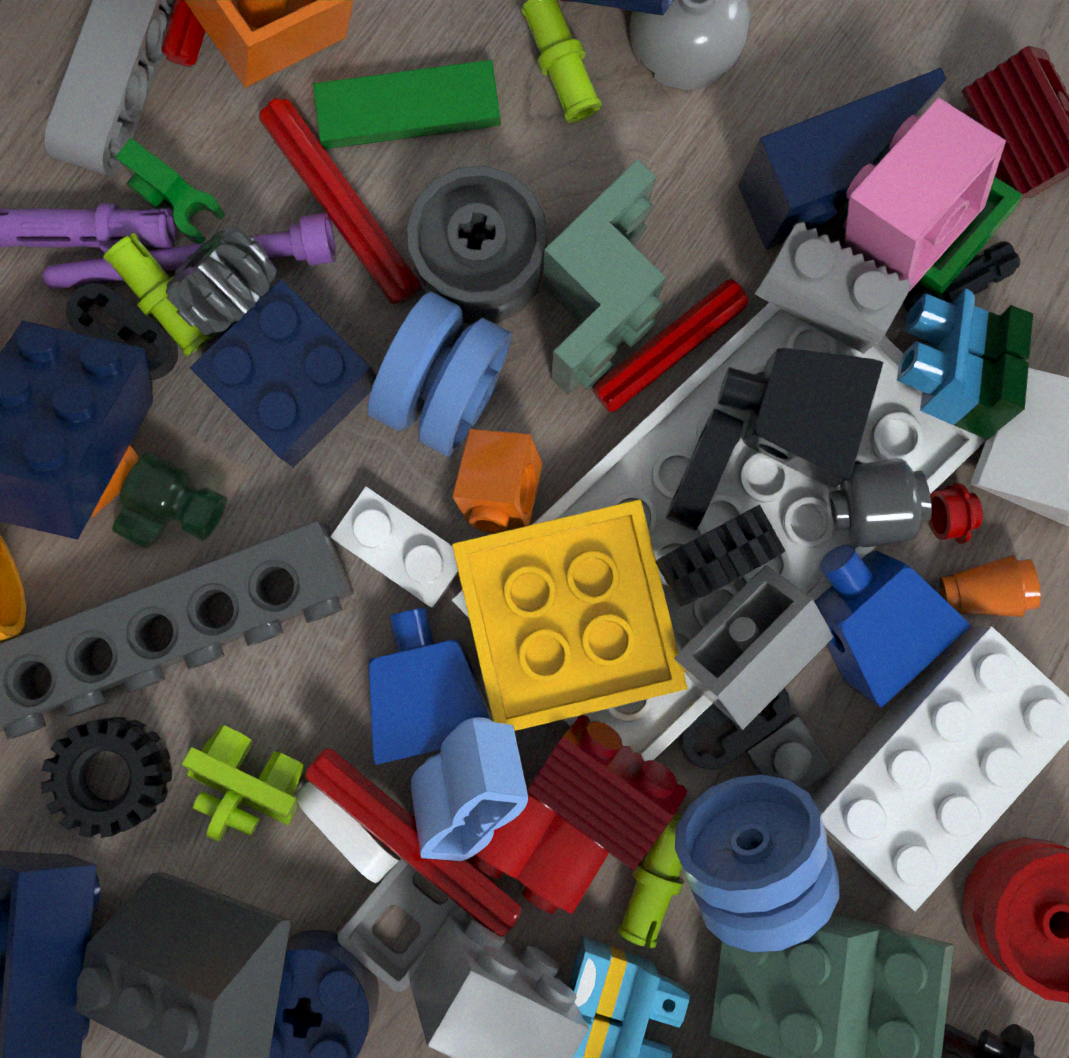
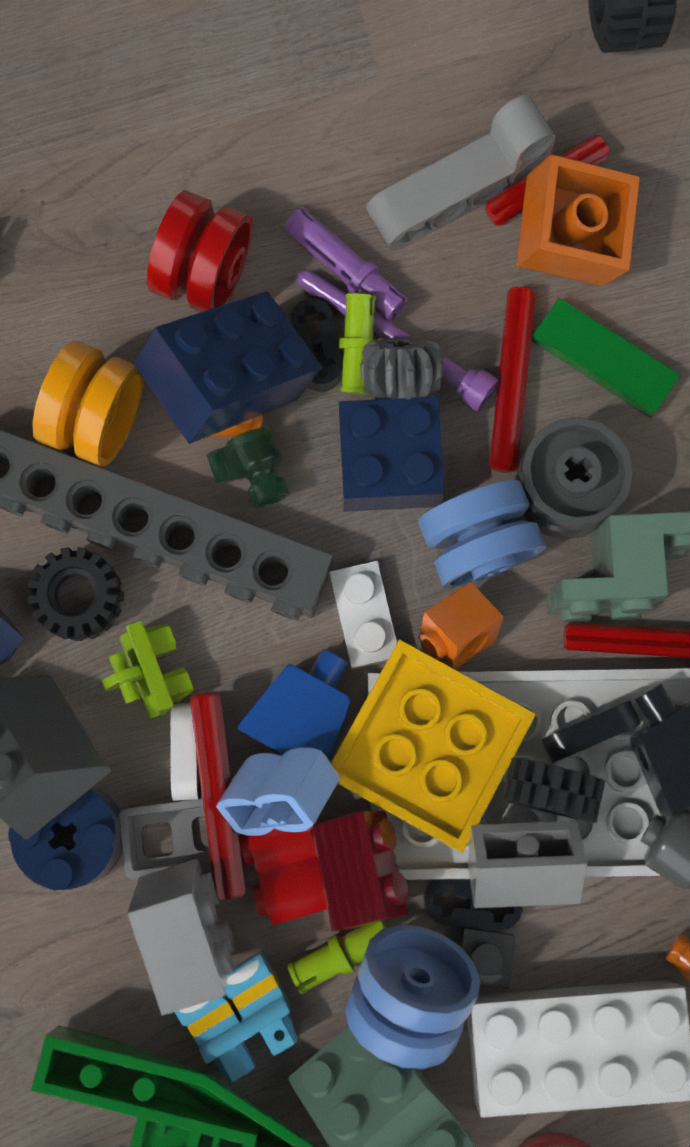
camera: 45 degrees right, 5 degrees down
green plate [115,138,225,244] -> none
blue torso [814,545,971,708] -> none

